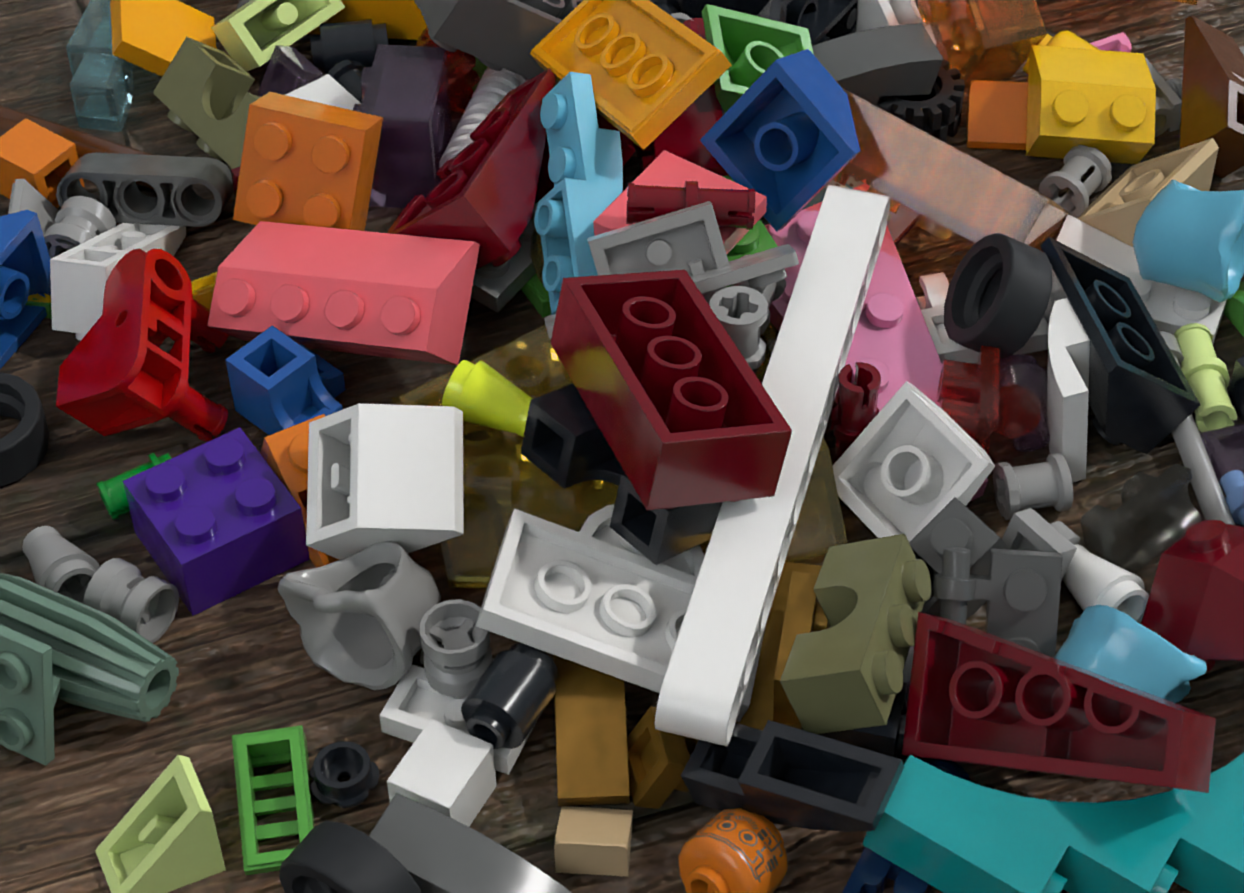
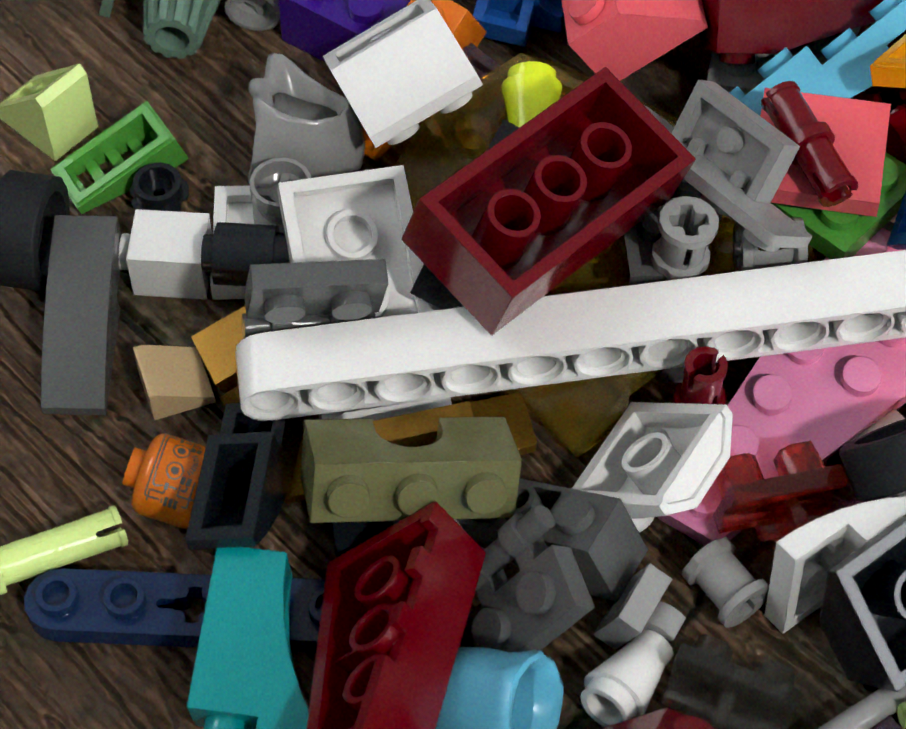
camera: 65 degrees right, 10 degrees up
none -> dark grey plate [242,259,389,339]

